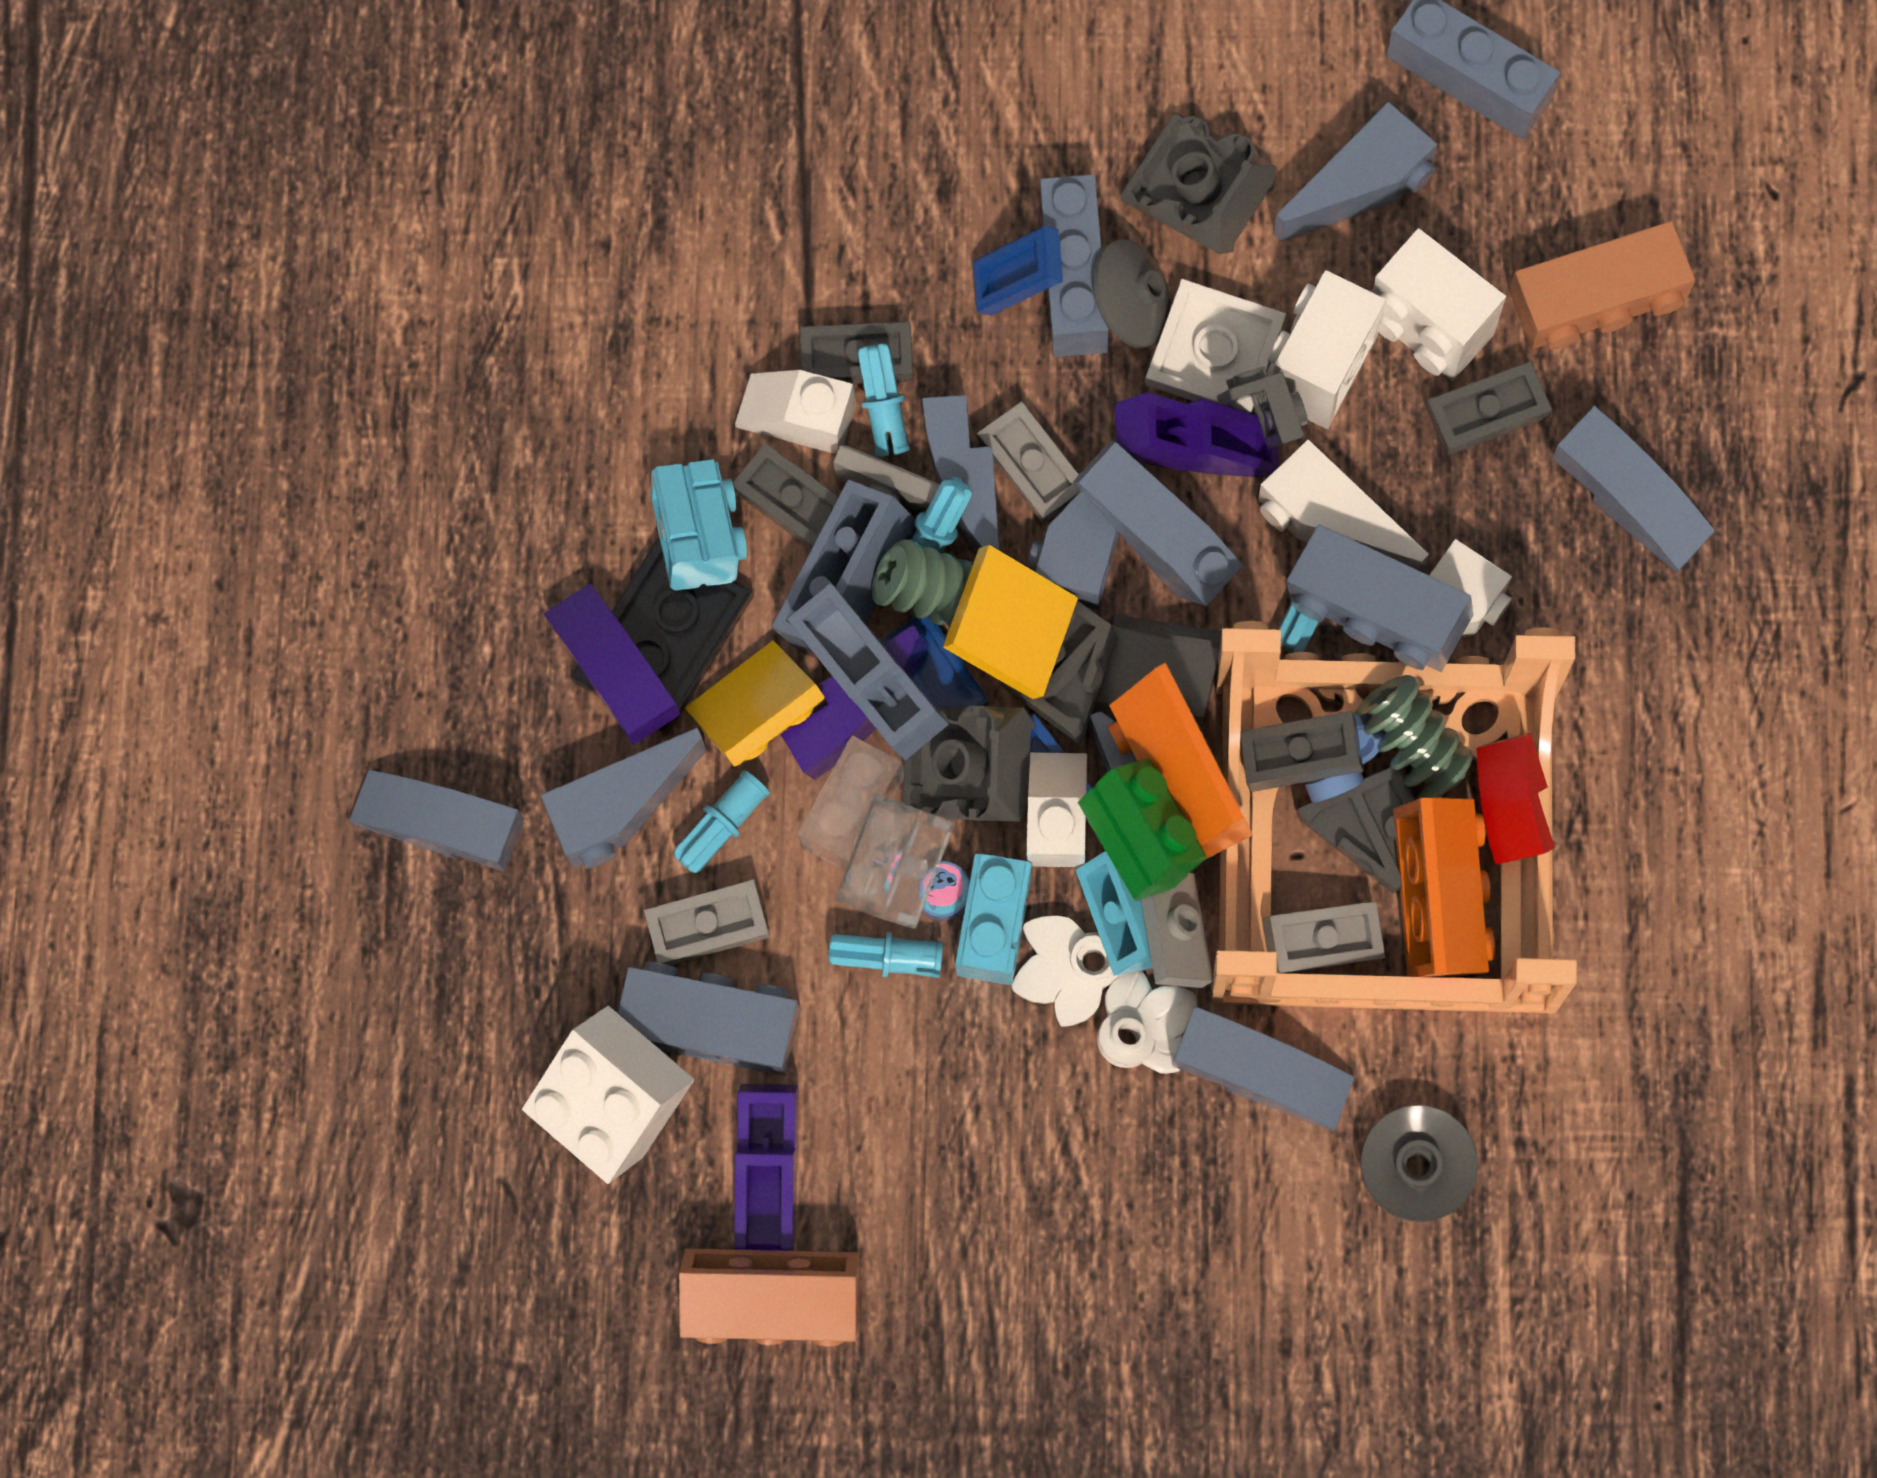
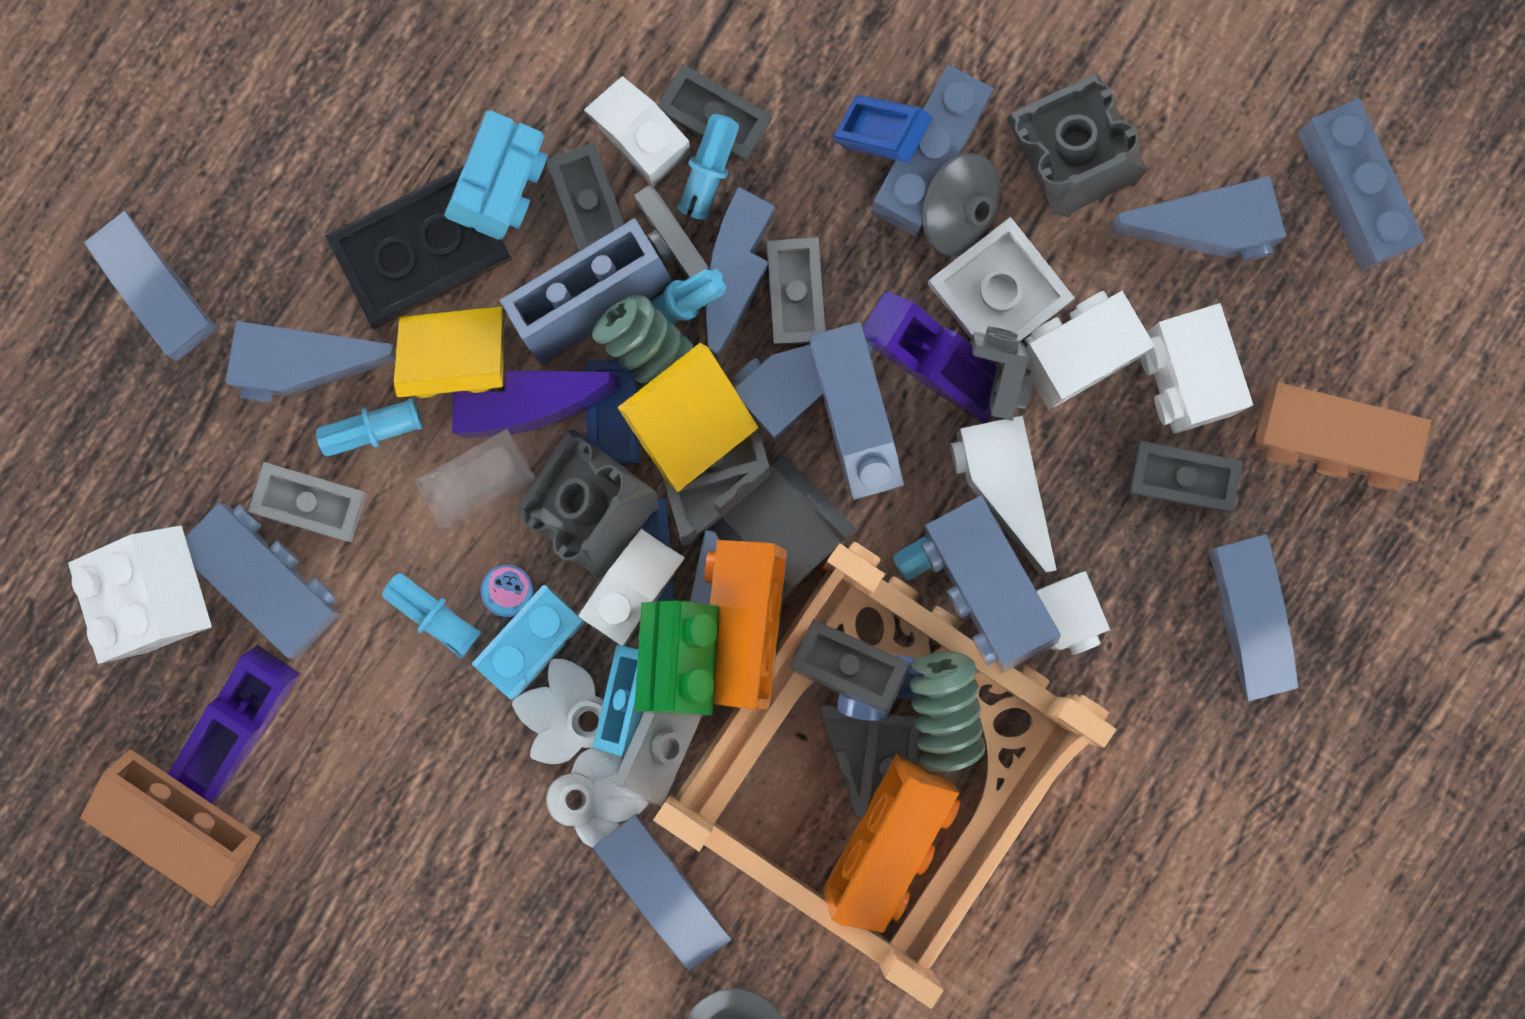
camera: 20 degrees right, 10 degrees up
dark purple slope [544,583,680,745] -> none
sand blue slope [787,582,949,761] -> none
clear brick [835,792,955,929] -> none
light grey plate [1262,901,1385,973] -> none
red slope [1477,733,1555,865] -> none

